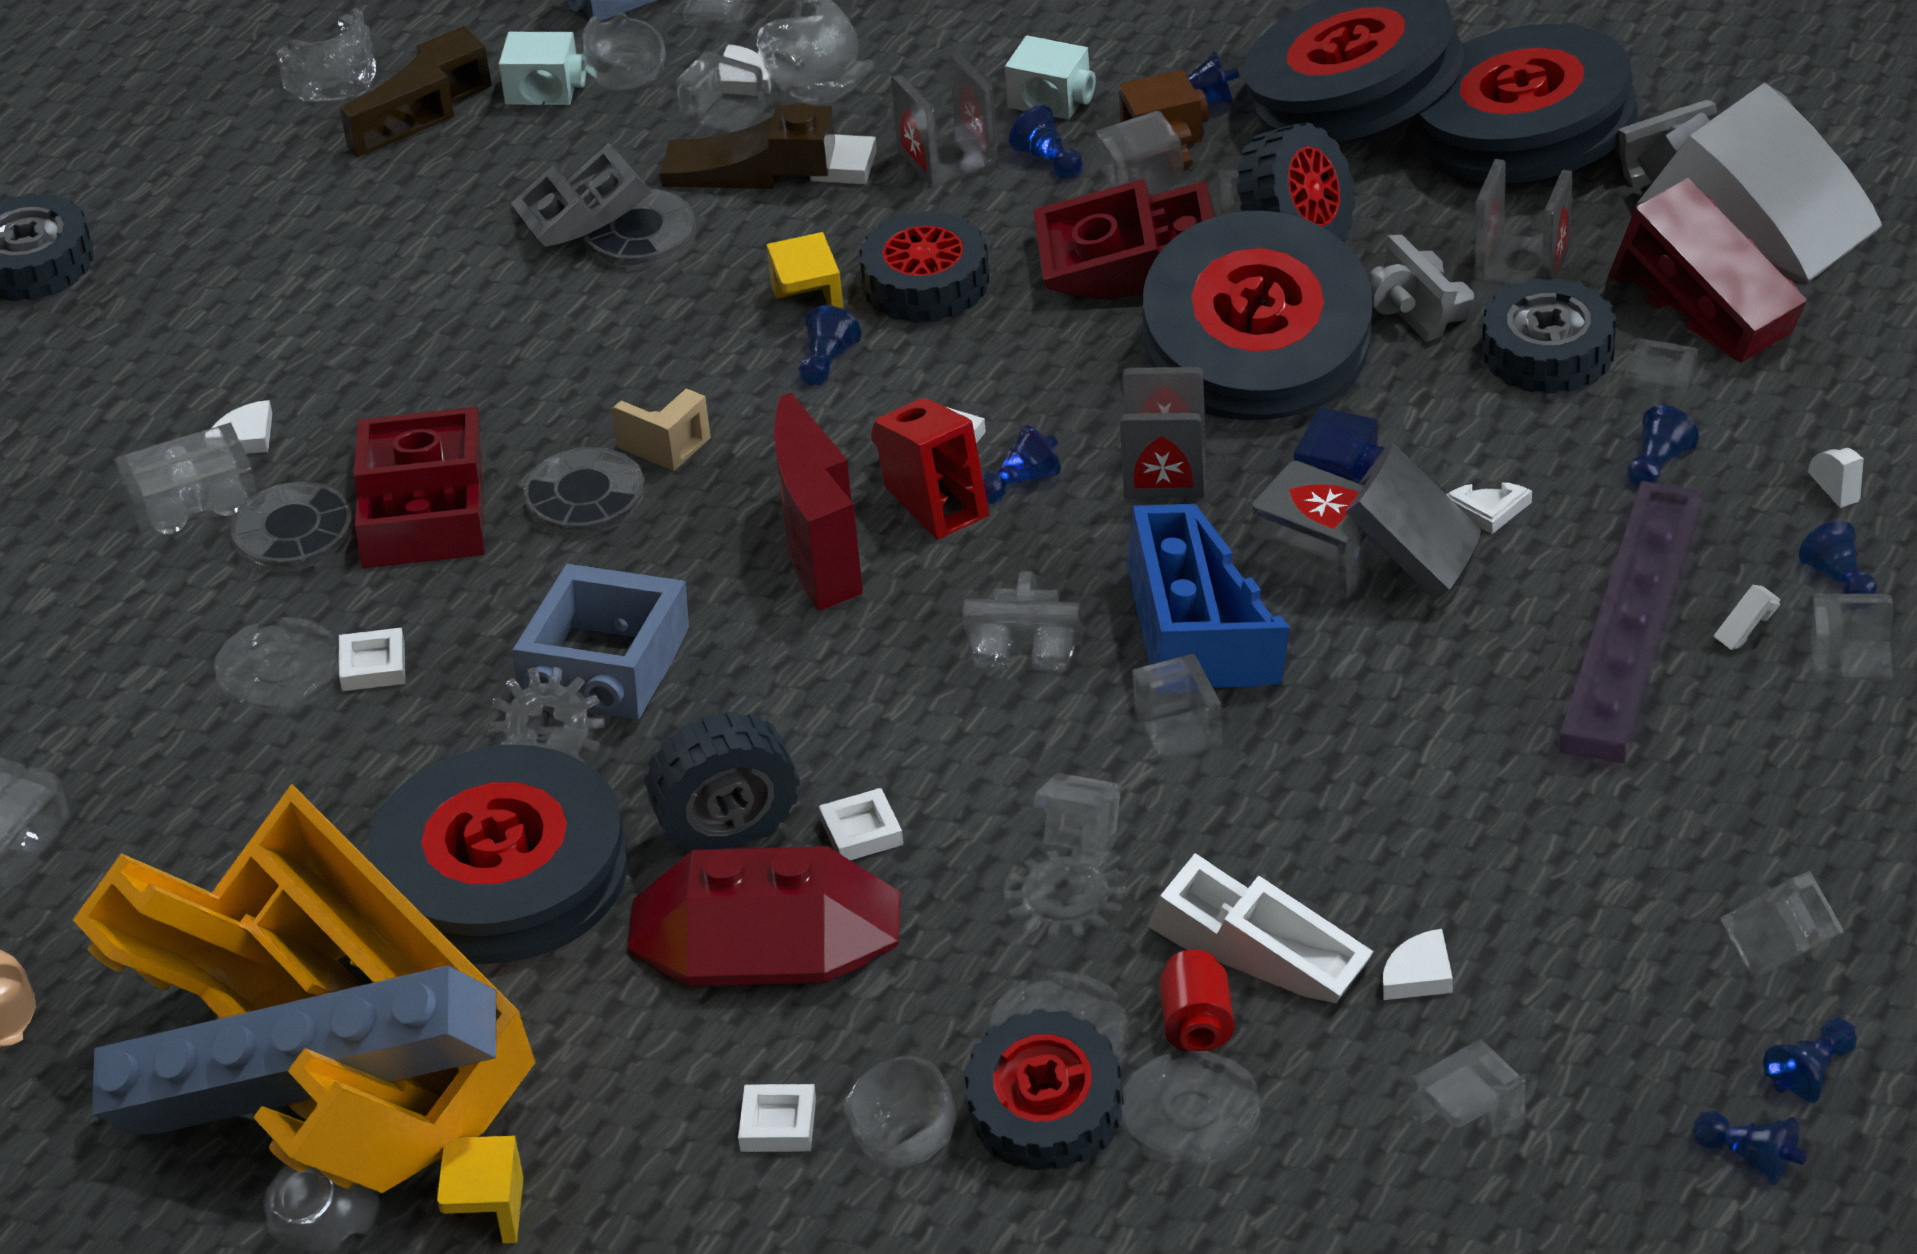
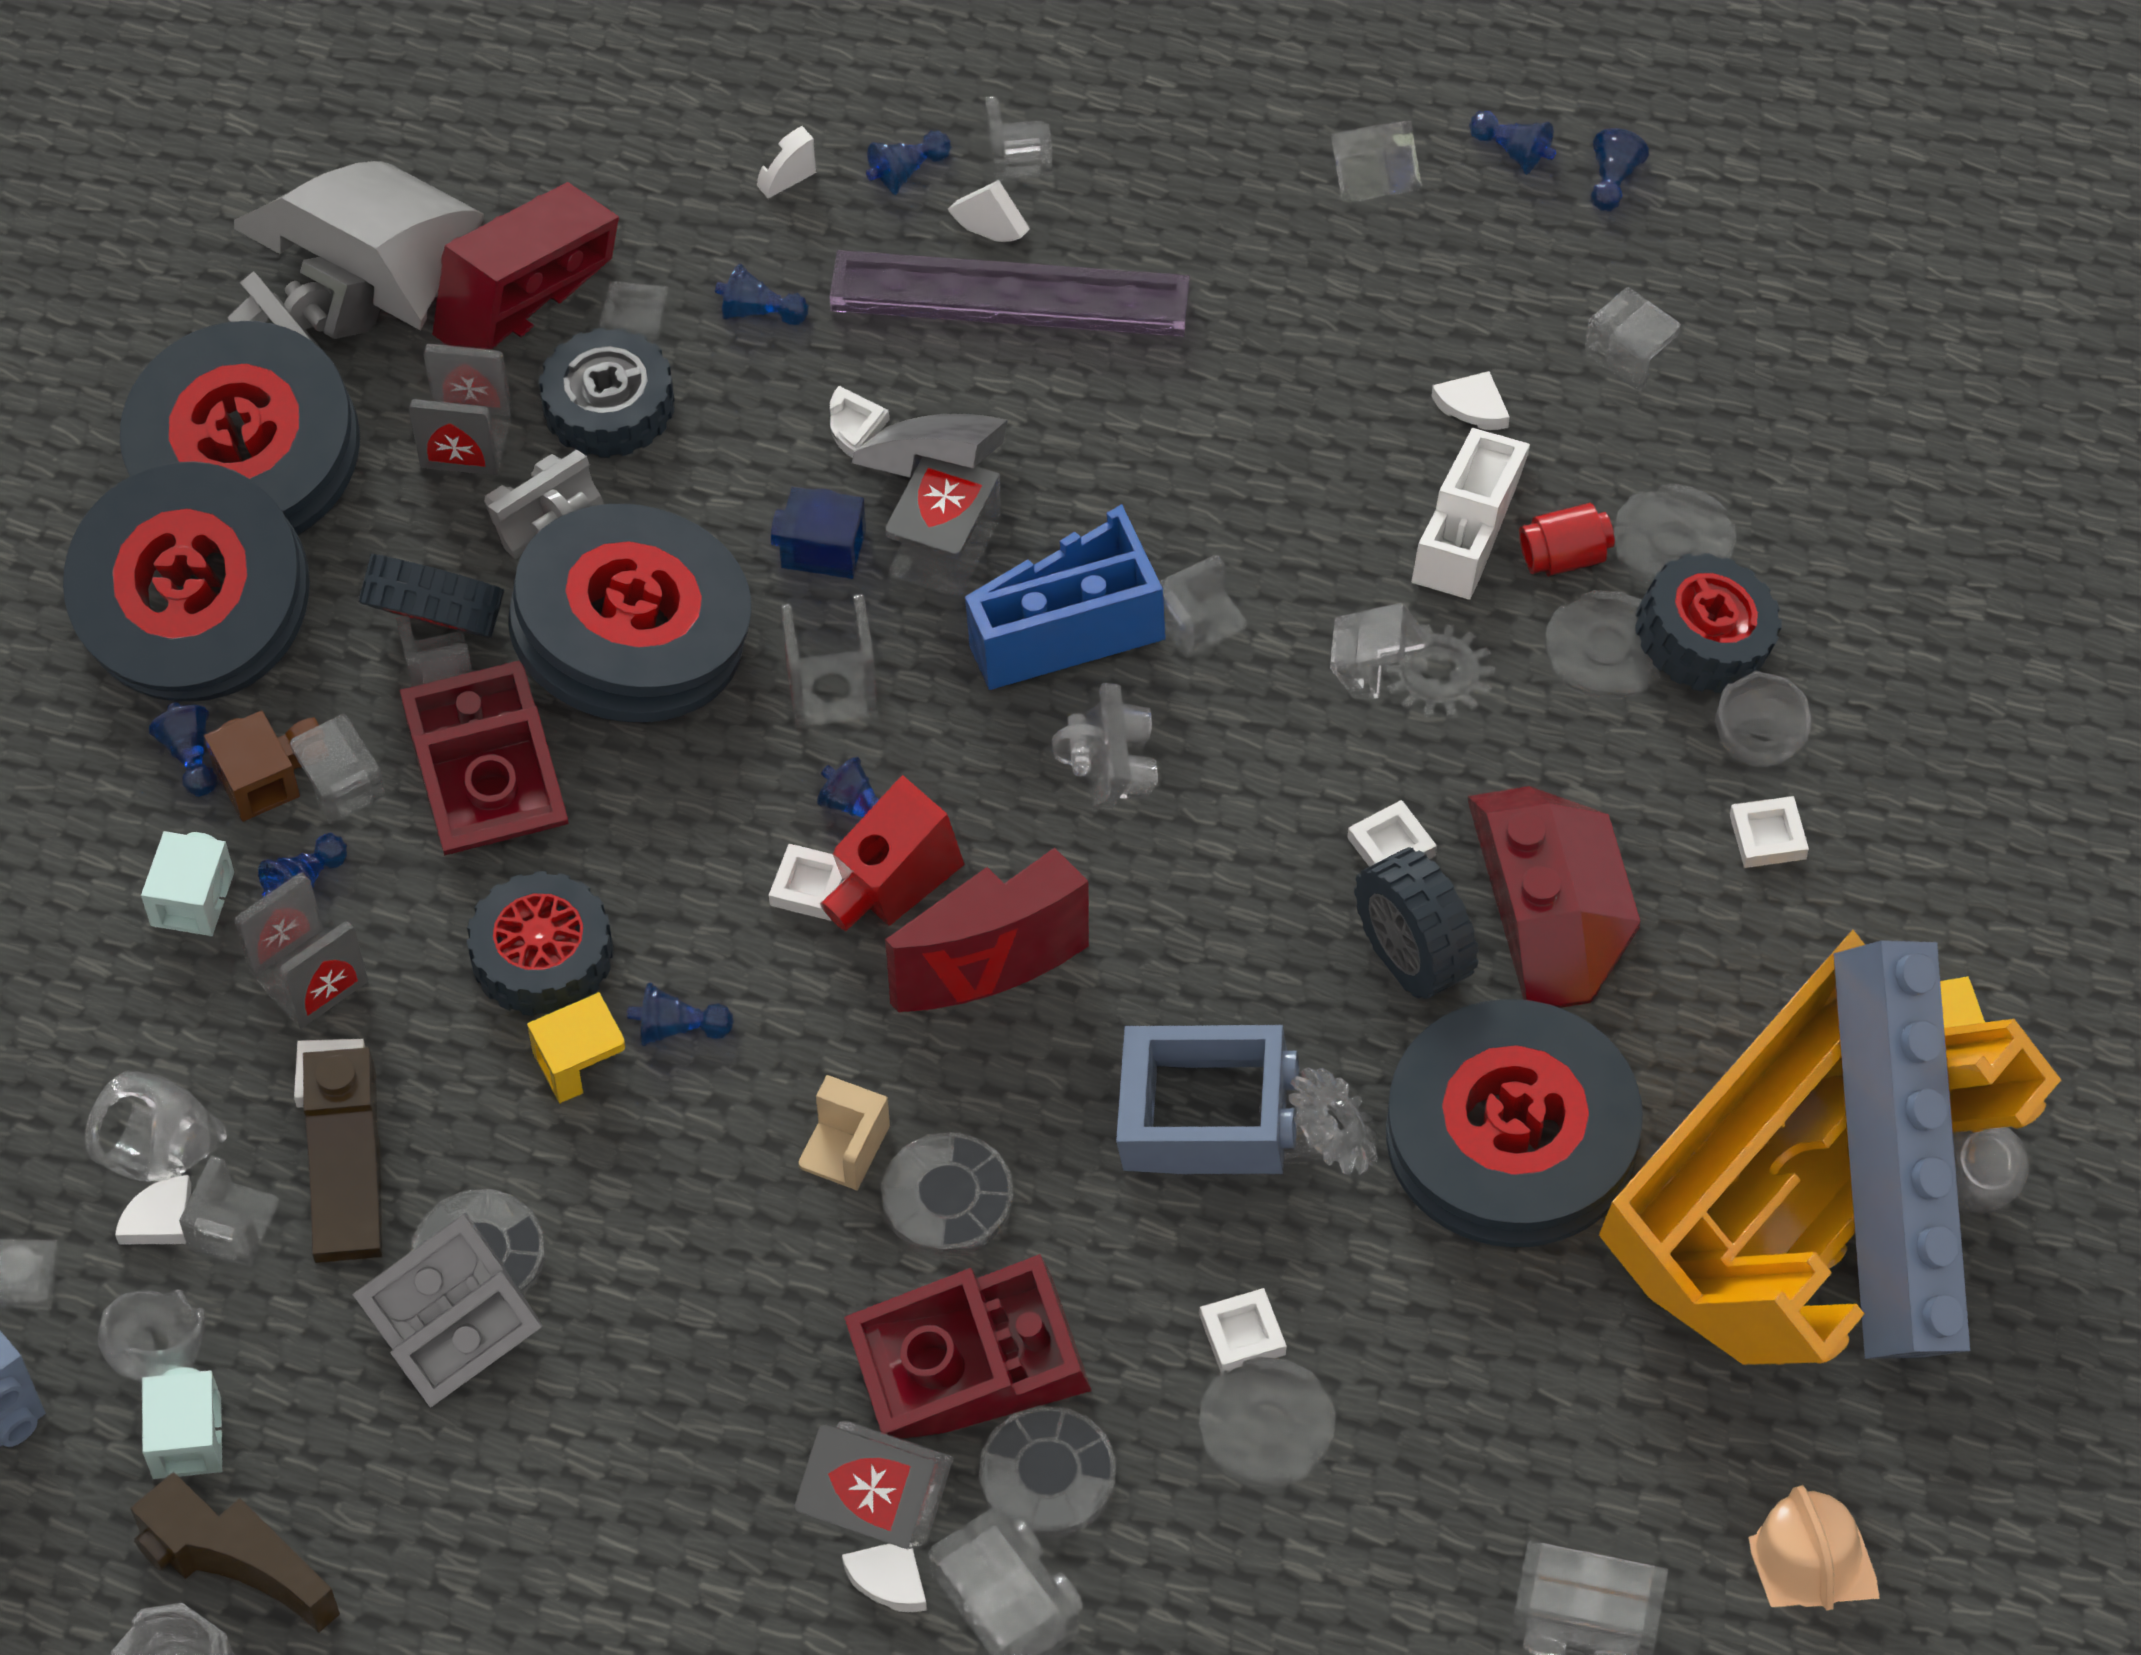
camera: 105 degrees left, 15 degrees up
none -> piece [795,1421,954,1550]

